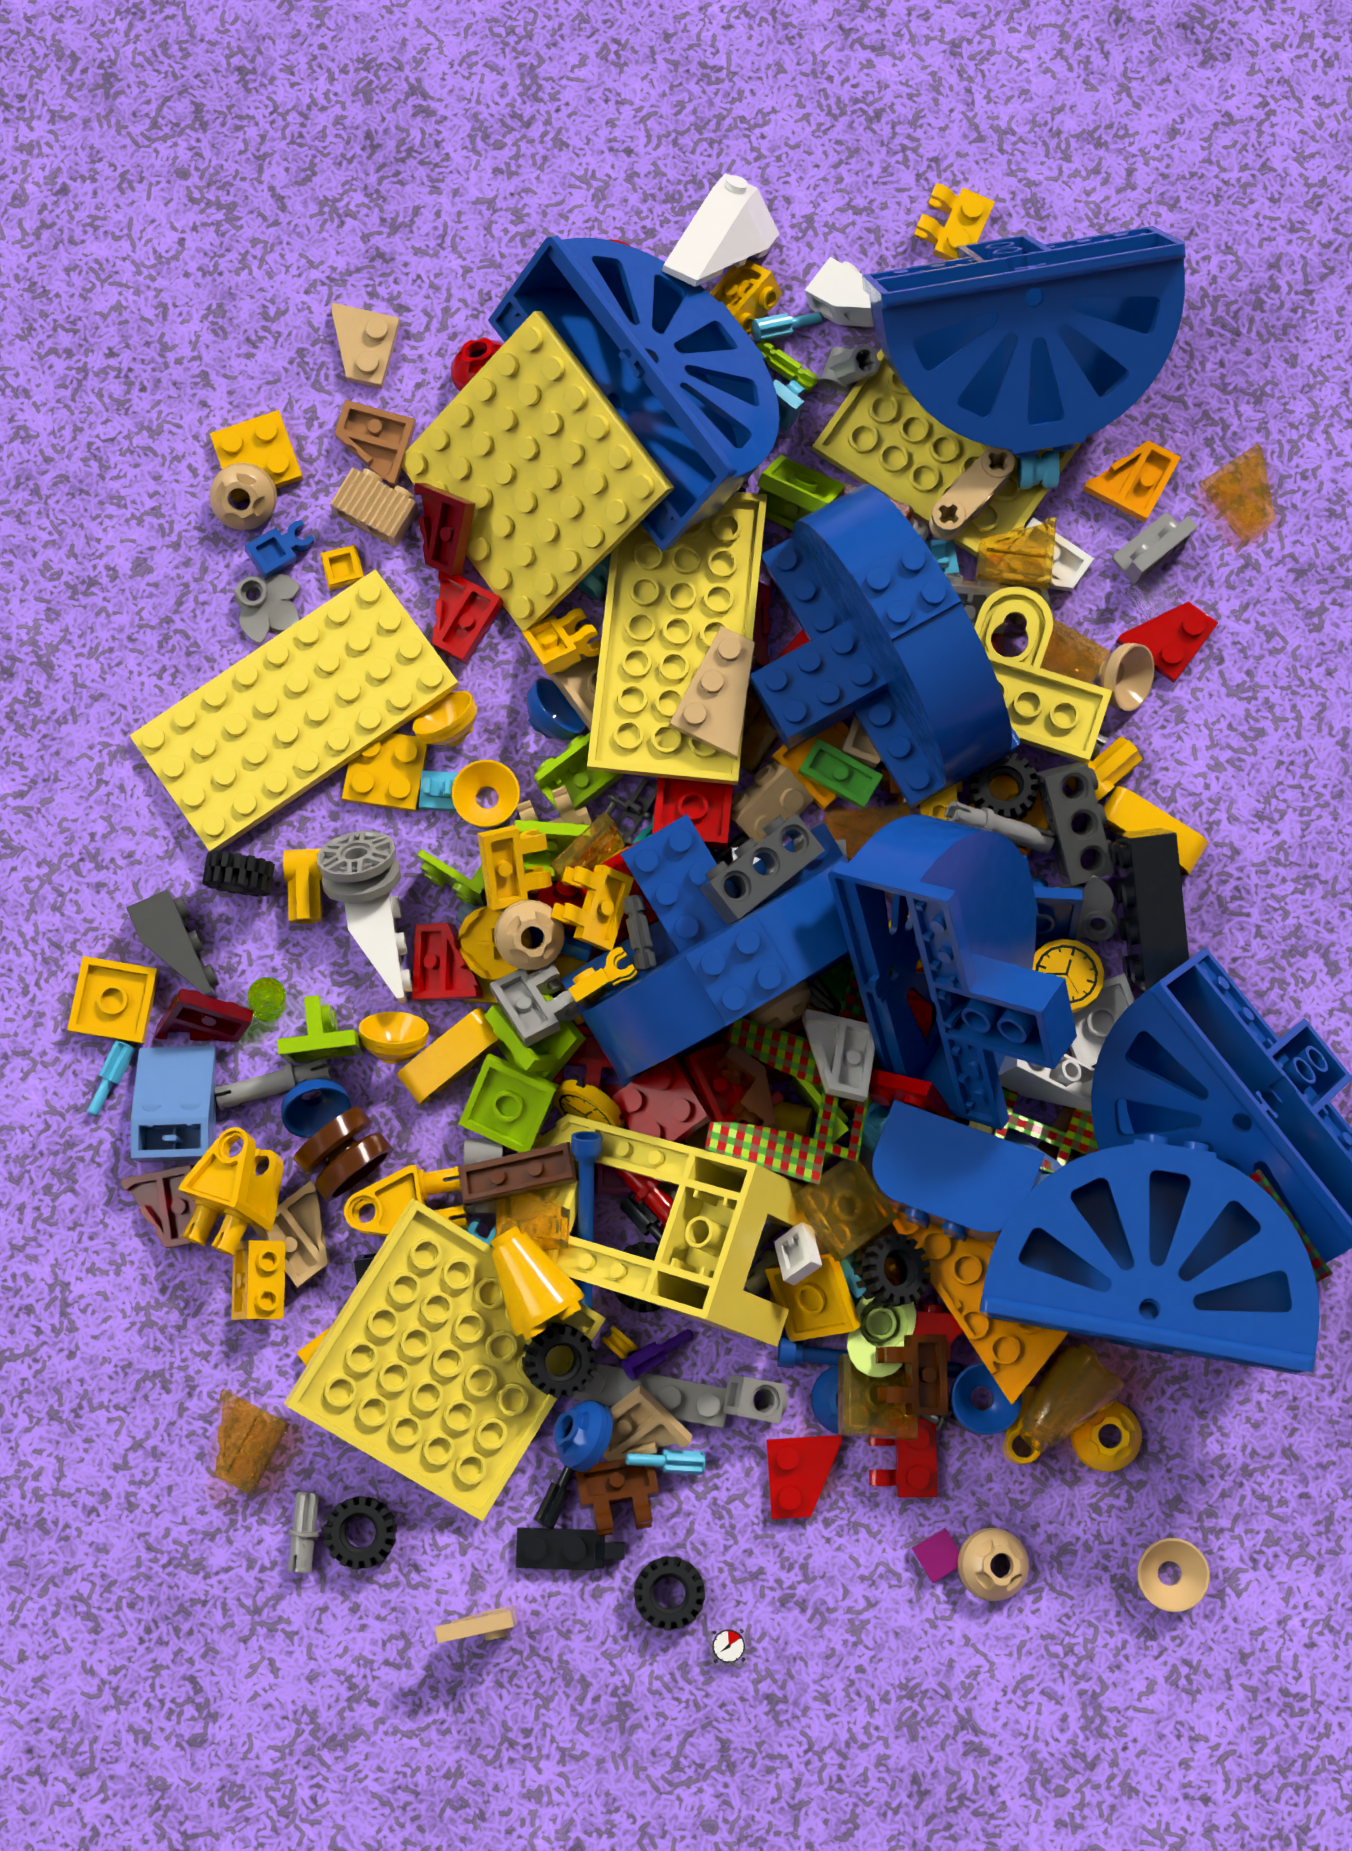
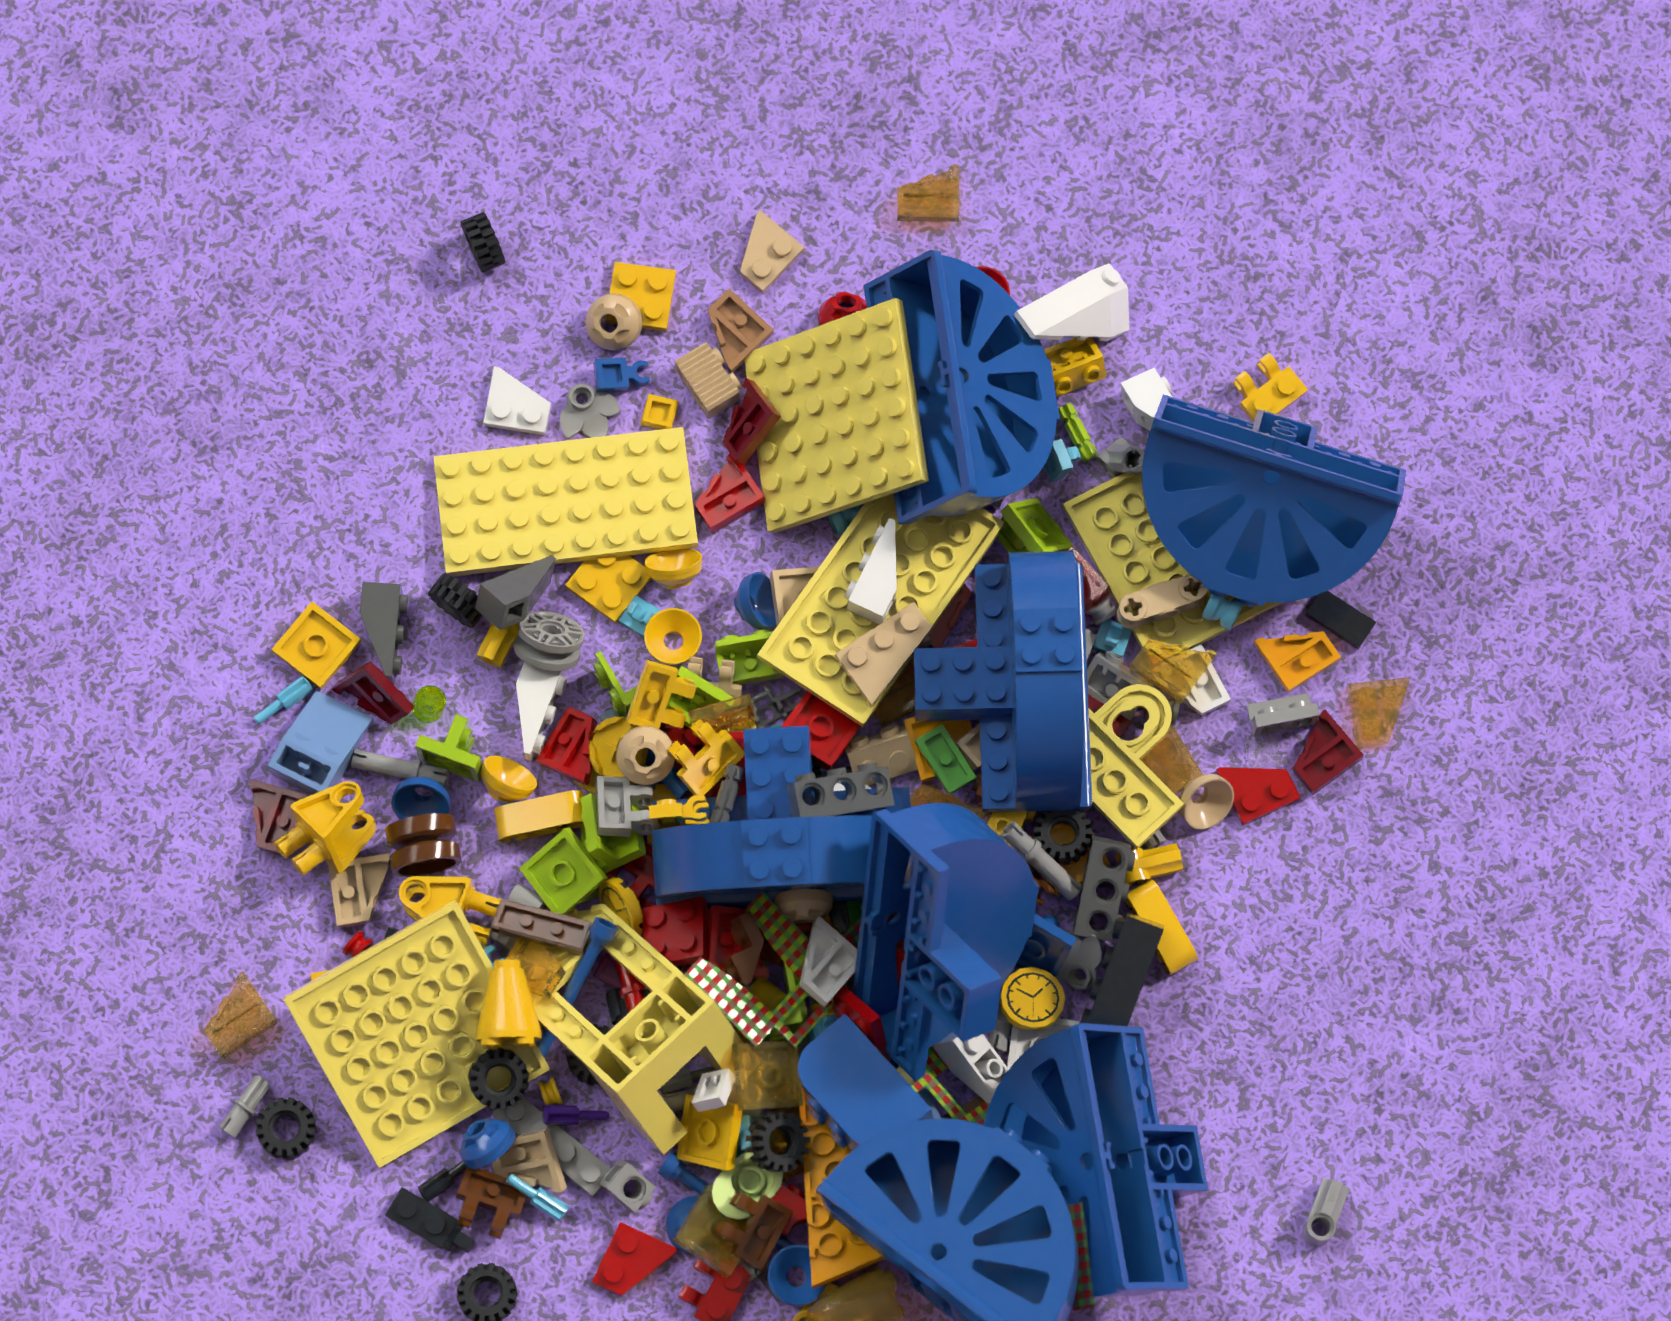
camera: 25 degrees right, 5 degrees down
yellow bracket [231,1240,286,1320] -> none
tan wing [434,1605,518,1643] -> none
yellow plate [521,608,601,676] -> none
medium azure axle [751,312,823,342] -> none
none -> red bush [342,931,374,958]
none -> black tyre [460,212,506,273]
none -> dark grey slope [475,555,556,630]
none -> white wing [483,366,551,436]
none -> white slope [845,518,897,624]
none -> clear yellow wing [897,164,959,222]
none -> dark red wing [1293,709,1364,795]
none -> black tile [1305,591,1376,650]

